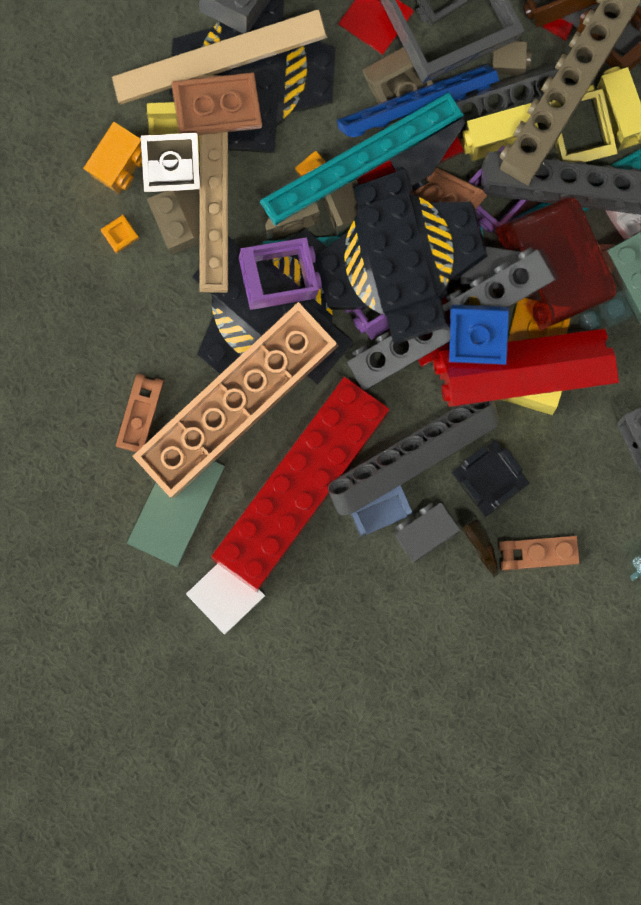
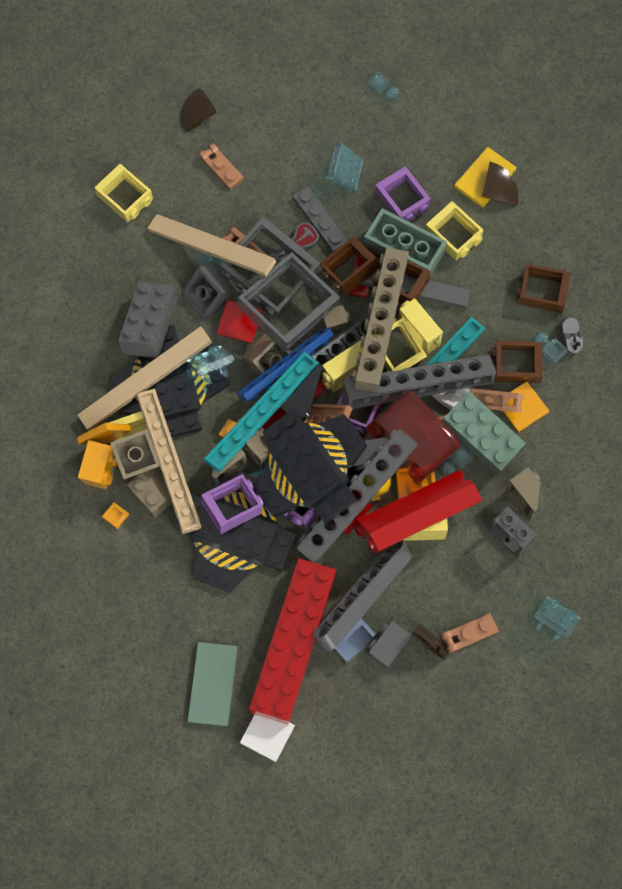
camera: 20 degrees left, 10 degrees down
nougat plate [116,373,164,453] -> none
light nougat brick [133,302,338,498] -> none
nougat tile [171,73,262,135] -> none
blue plate [449,305,509,364] -> none
black panel [451,440,530,518] -> none
none -> light orange tile [77,423,131,445]
none -> clear light blue plate [187,345,234,385]

